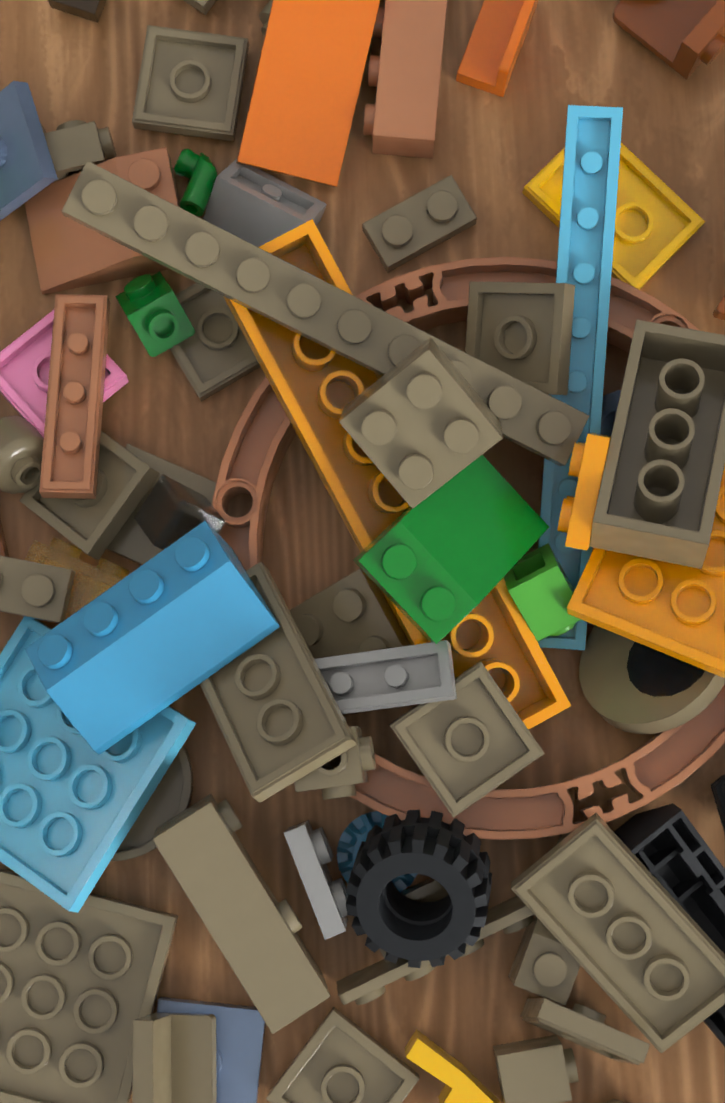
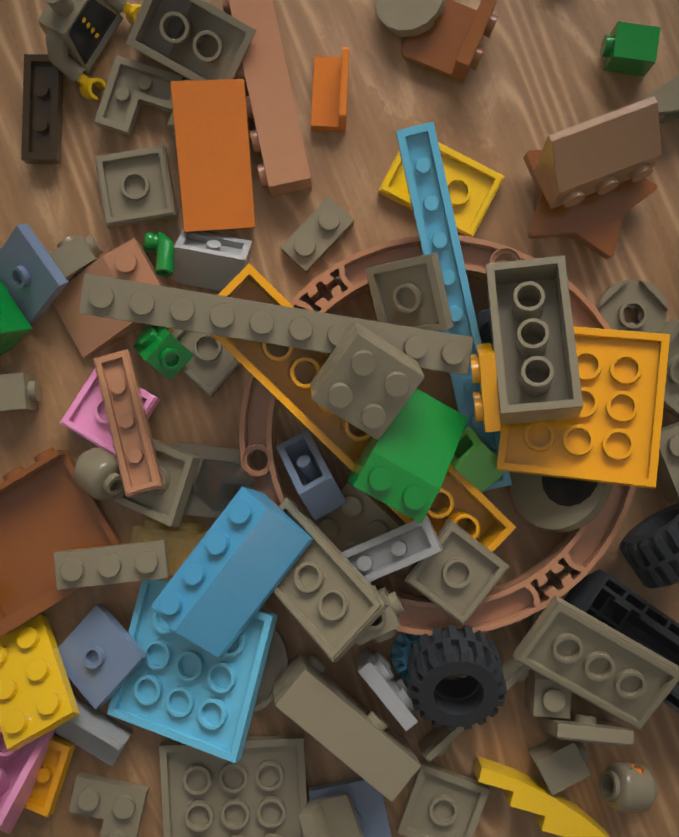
camera: 20 degrees left, 5 degrees up
none -> sand blue brick [276,429,347,521]

